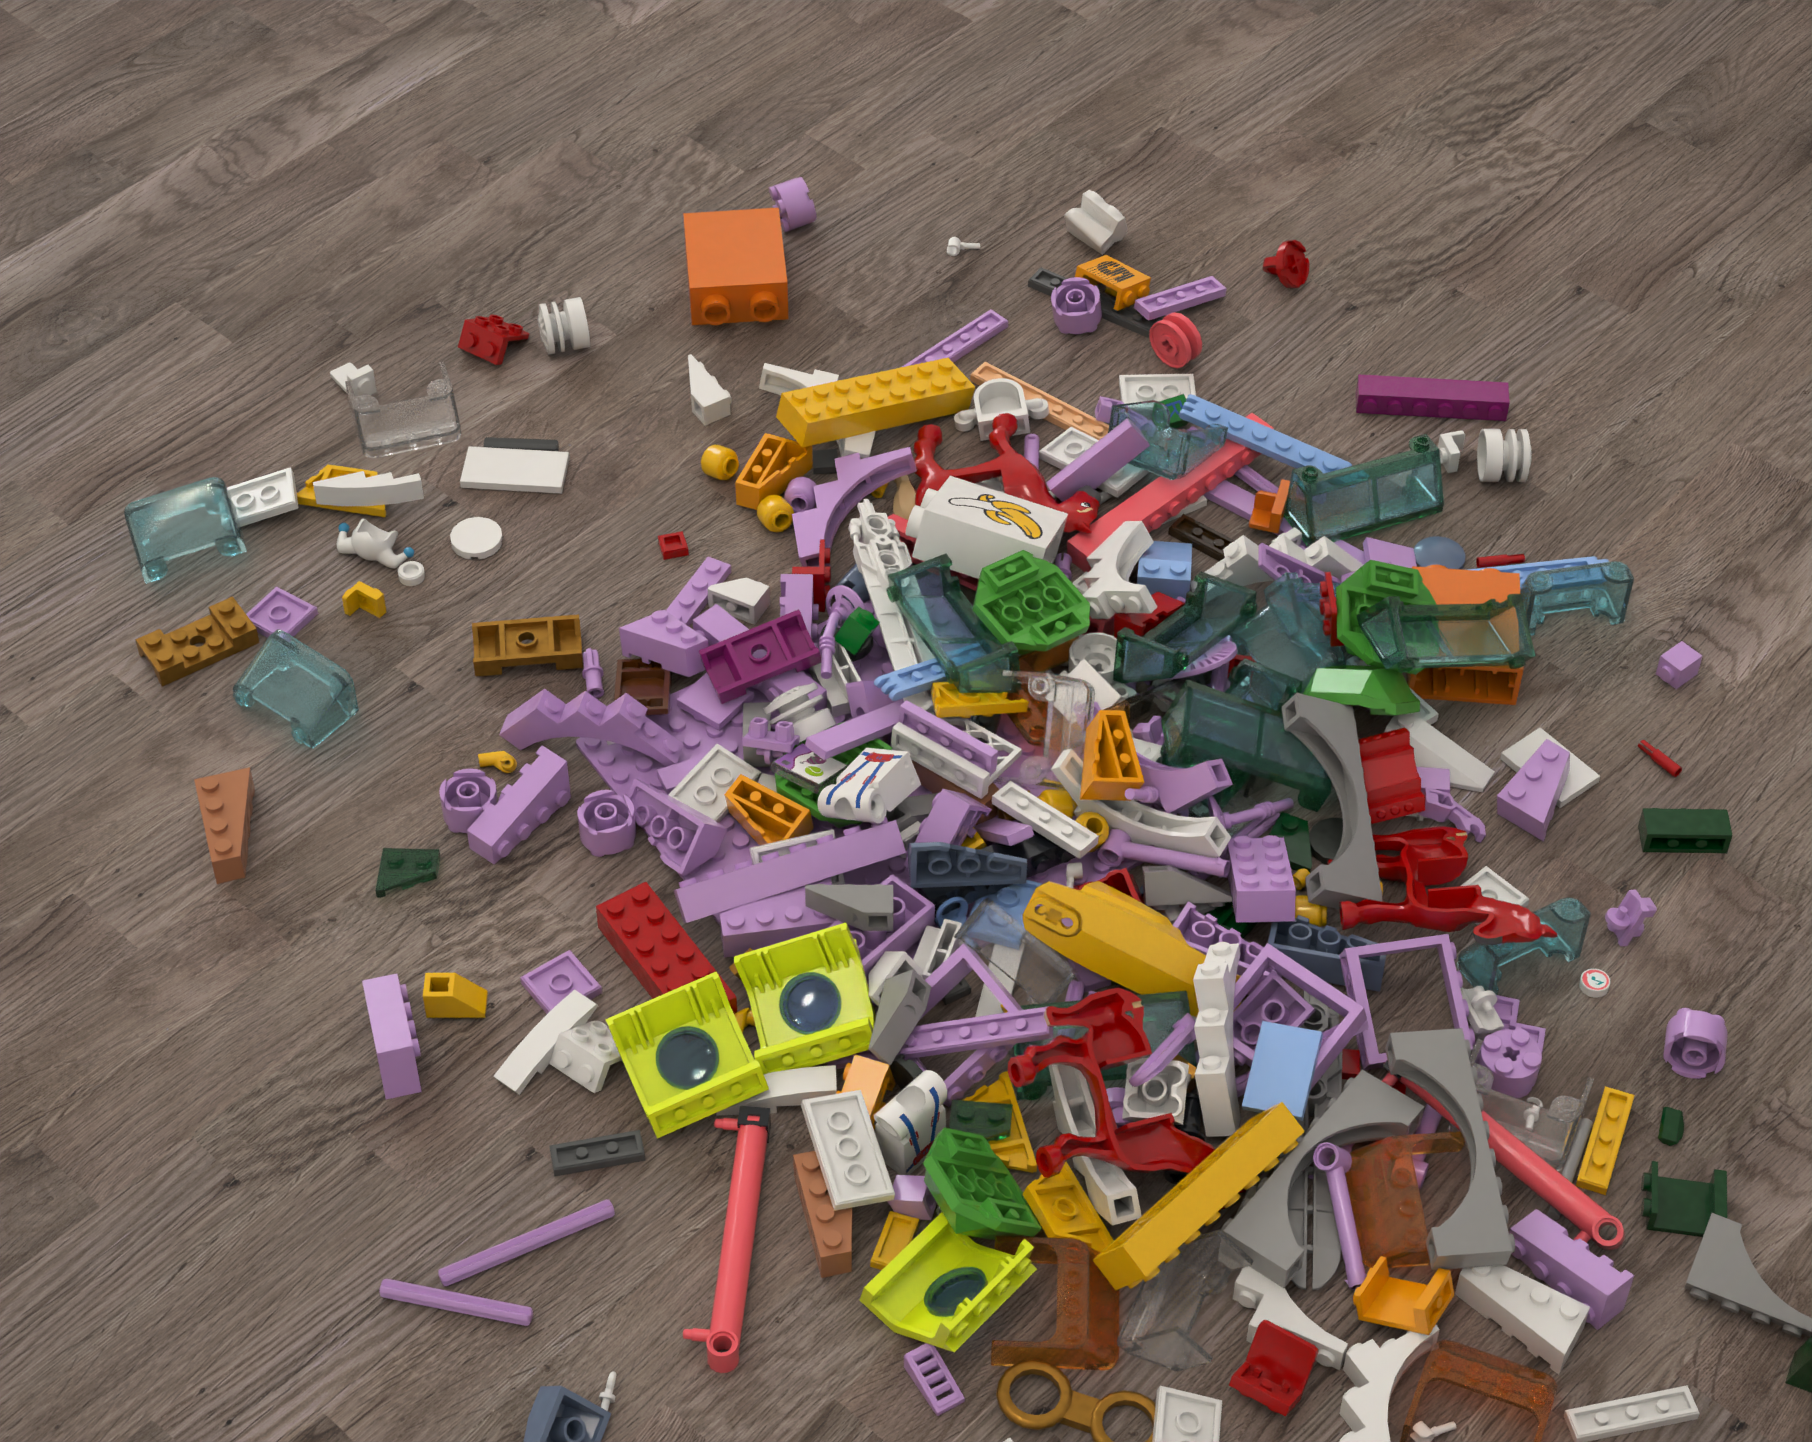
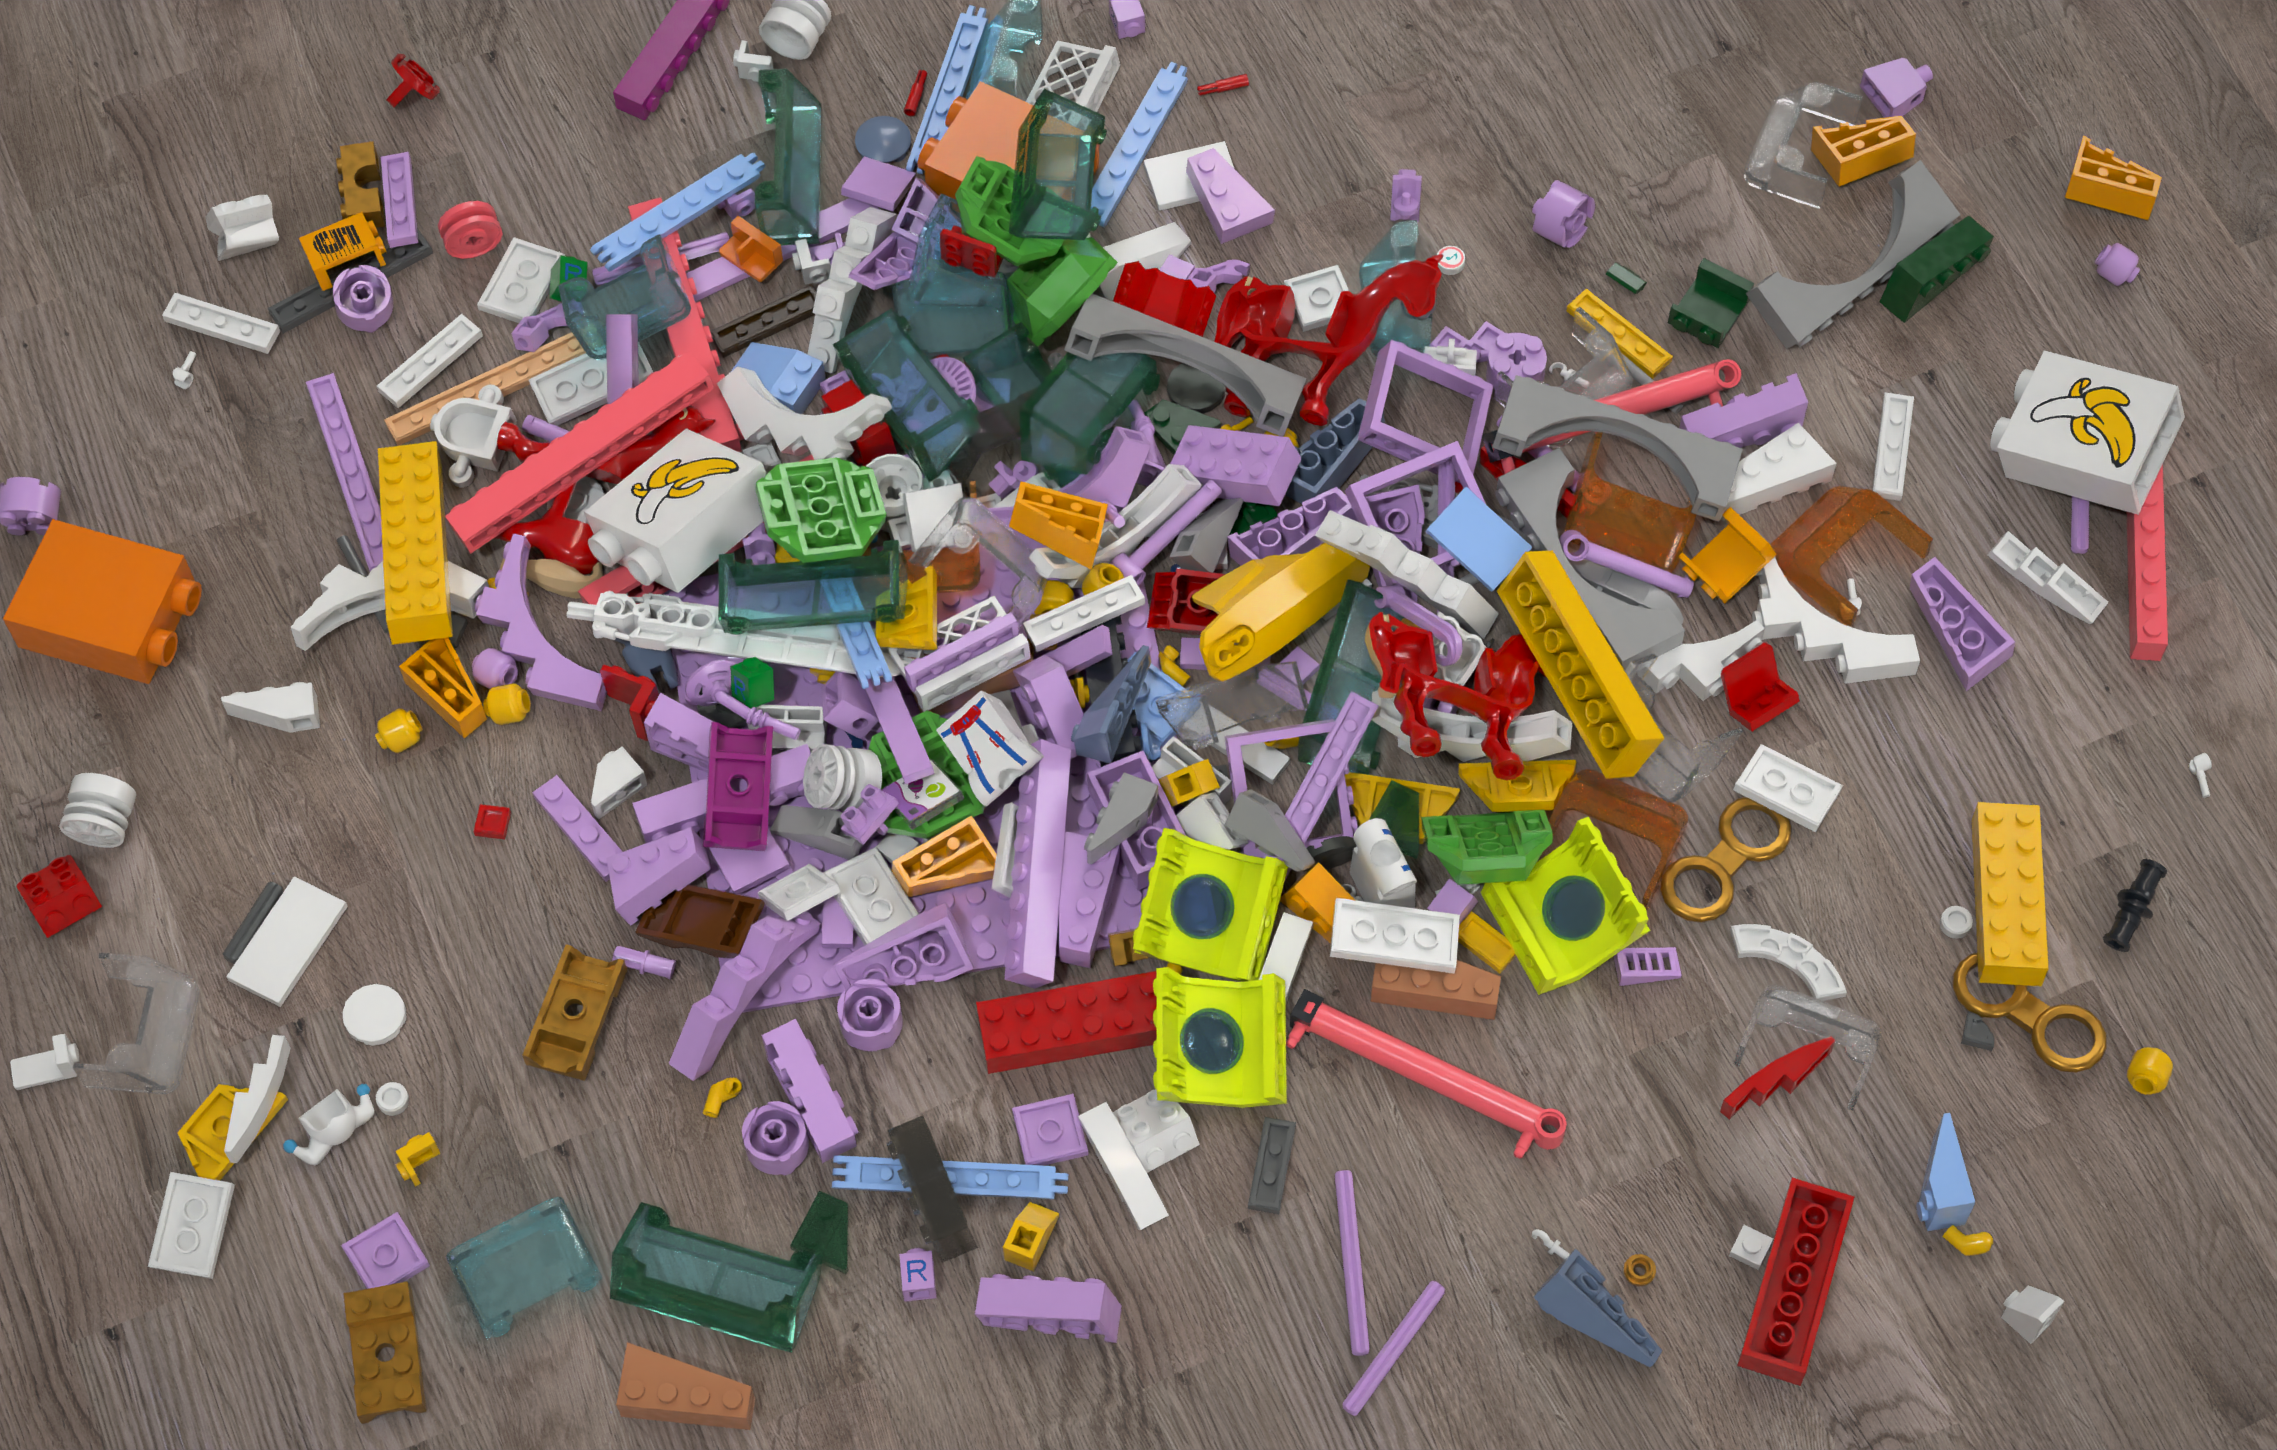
camera: 65 degrees left, 15 degrees up
clear light blue windscreen [124,477,247,583] -> none
white hand [1066,862,1083,888] -> none
dark green brick [1638,808,1733,854] -> none
none -> white plate [162,293,280,354]
none -> pearl gold arch [336,141,385,228]
none -> white plate [377,314,483,408]
none -> coral brick [445,350,714,554]
none -> windscreen [610,1202,823,1353]
none -> white tile [758,864,840,921]
none -> light blue hinge [831,1155,1069,1199]
none -> clear smoke wedge [886,1115,978,1263]
none -> lavender brick [899,1248,937,1301]
none -> white fence [1026,40,1120,130]
none -> light blue hinge [1078,62,1188,227]
none -> yellow slope [1158,759,1220,807]

